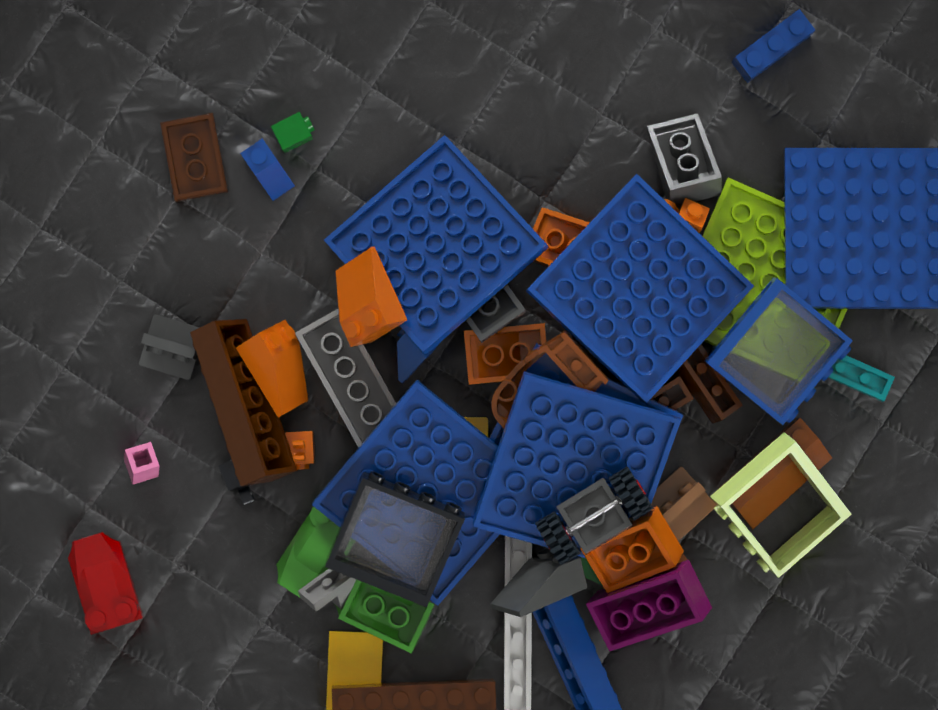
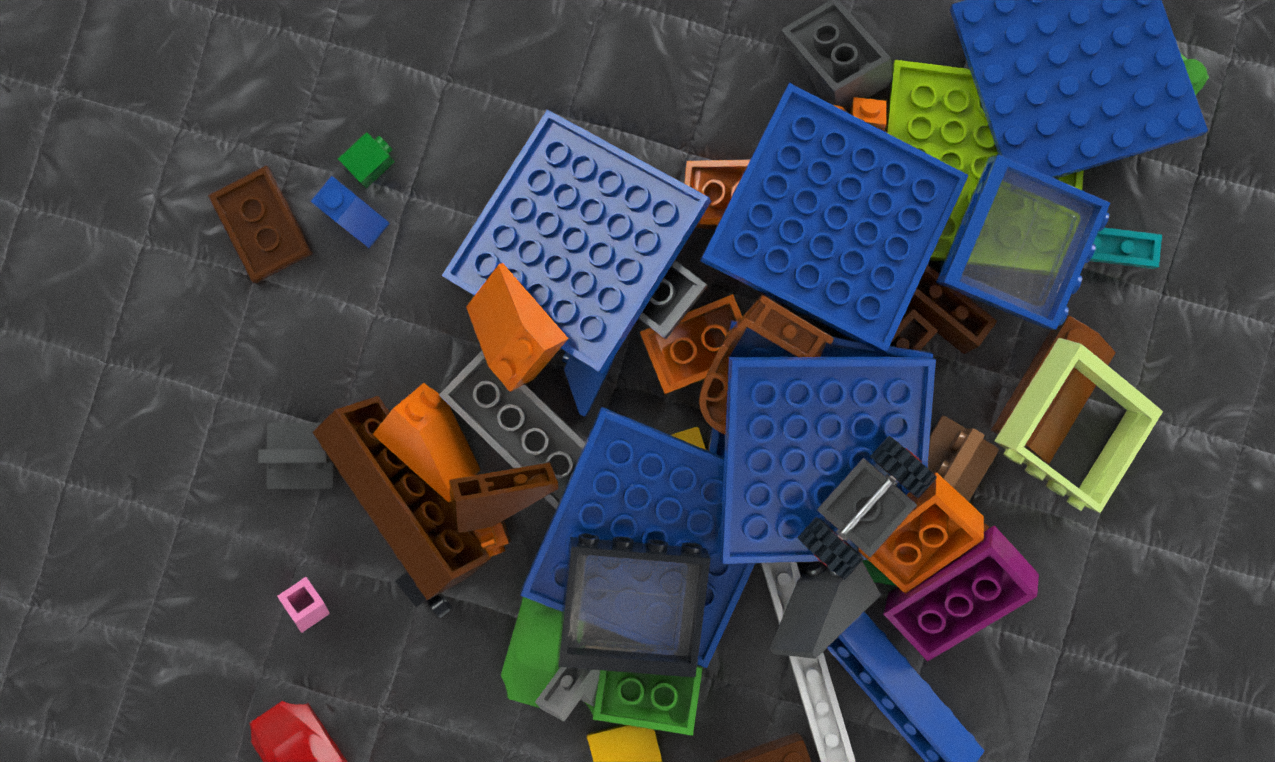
camera: 15 degrees left, 0 degrees up
none -> reddish brown slope [449,462,559,533]

